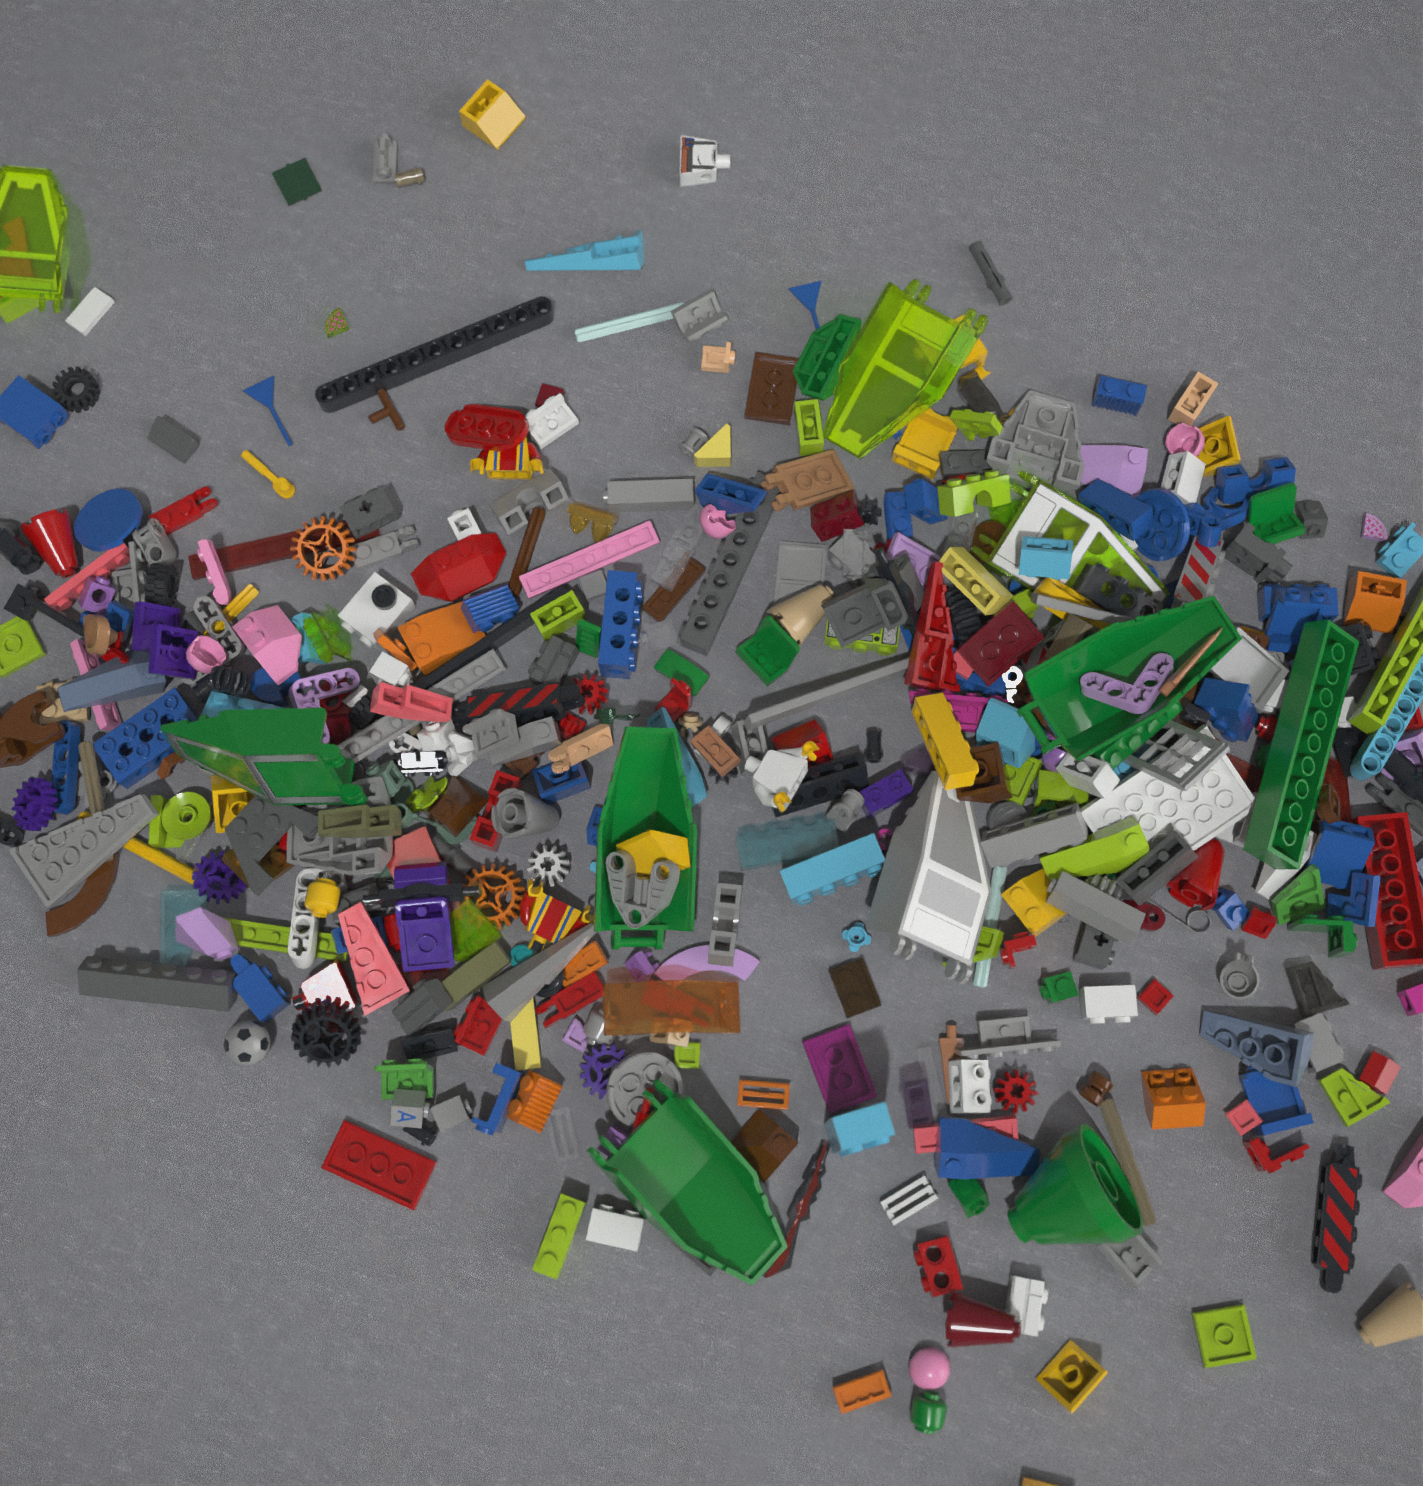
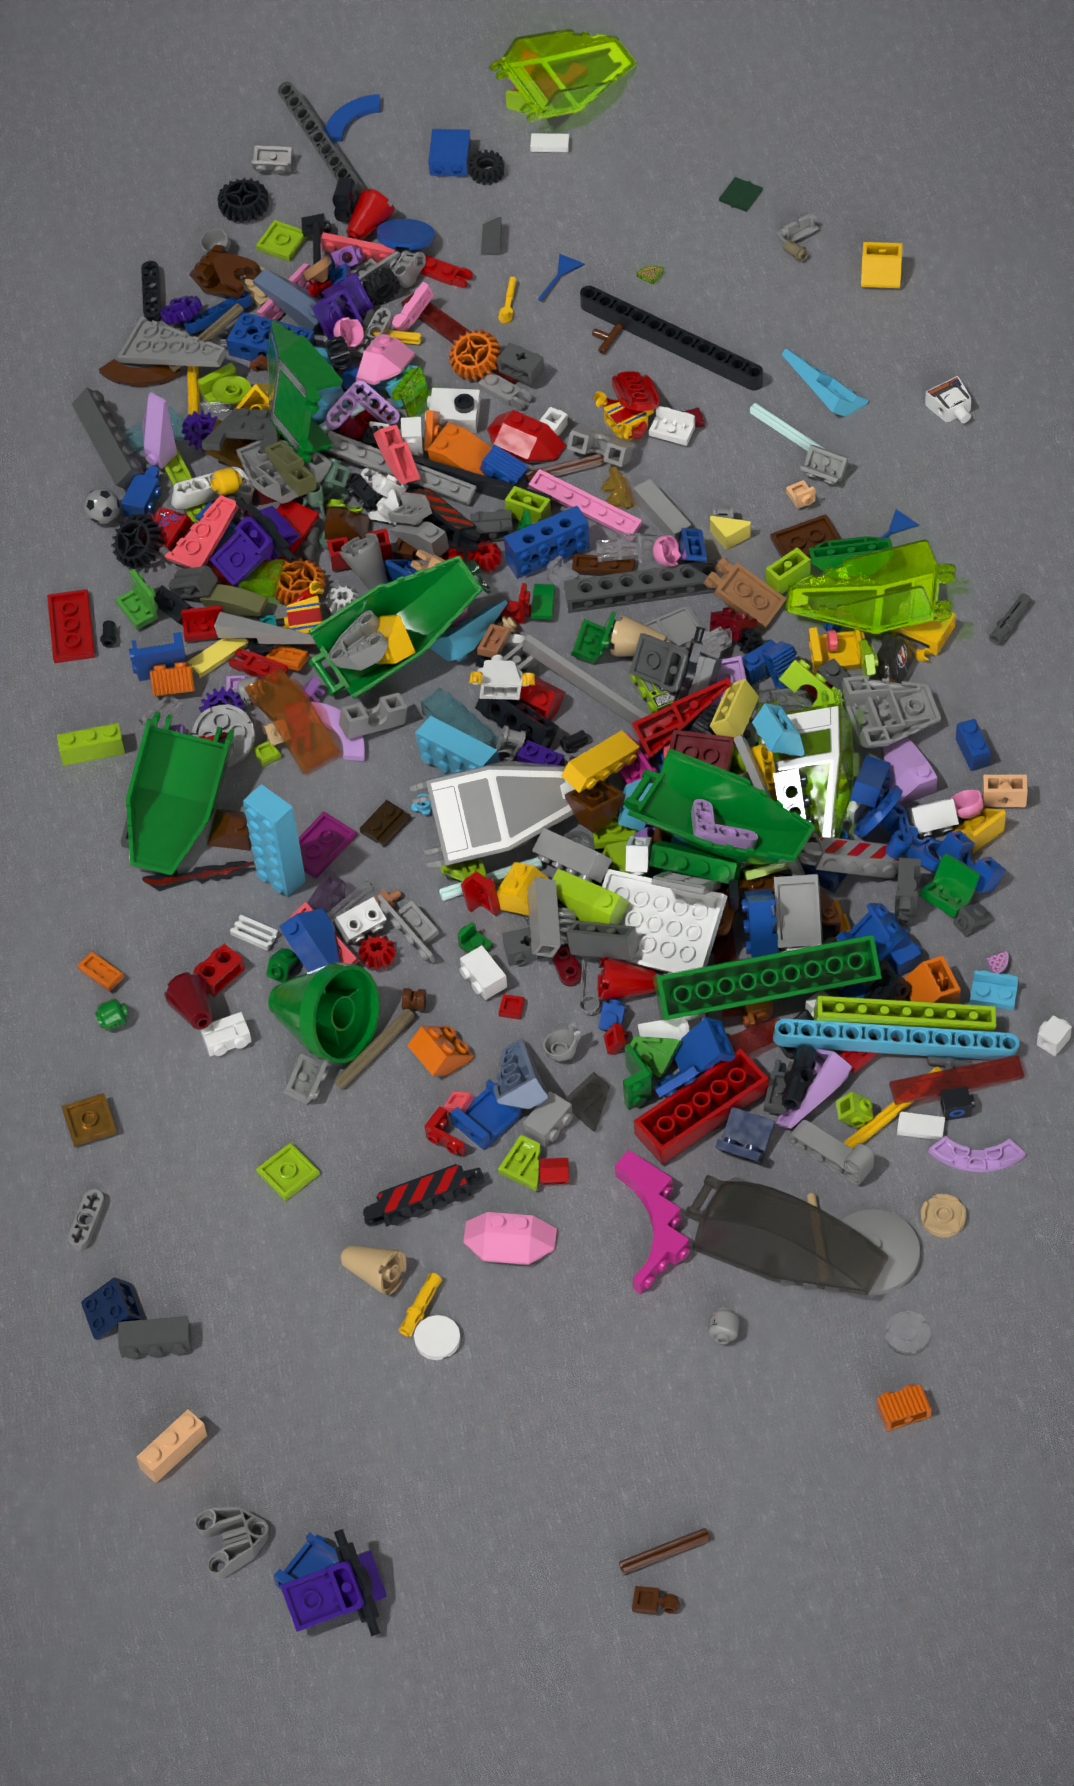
camera: 60 degrees right, 20 degrees down
light grey brick [390,1089,430,1128] -> none
light grey brick [430,1095,473,1133] -> none
white brick [586,1204,645,1251] -> none
bright pink hair [909,1347,950,1390] -> none
yellow slope [1036,1339,1108,1413] -> none
nougat bar [1159,627,1223,697] -> none
reddish brown plate [1317,783,1340,824] -> none
none -> coral tile [826,630,838,651]

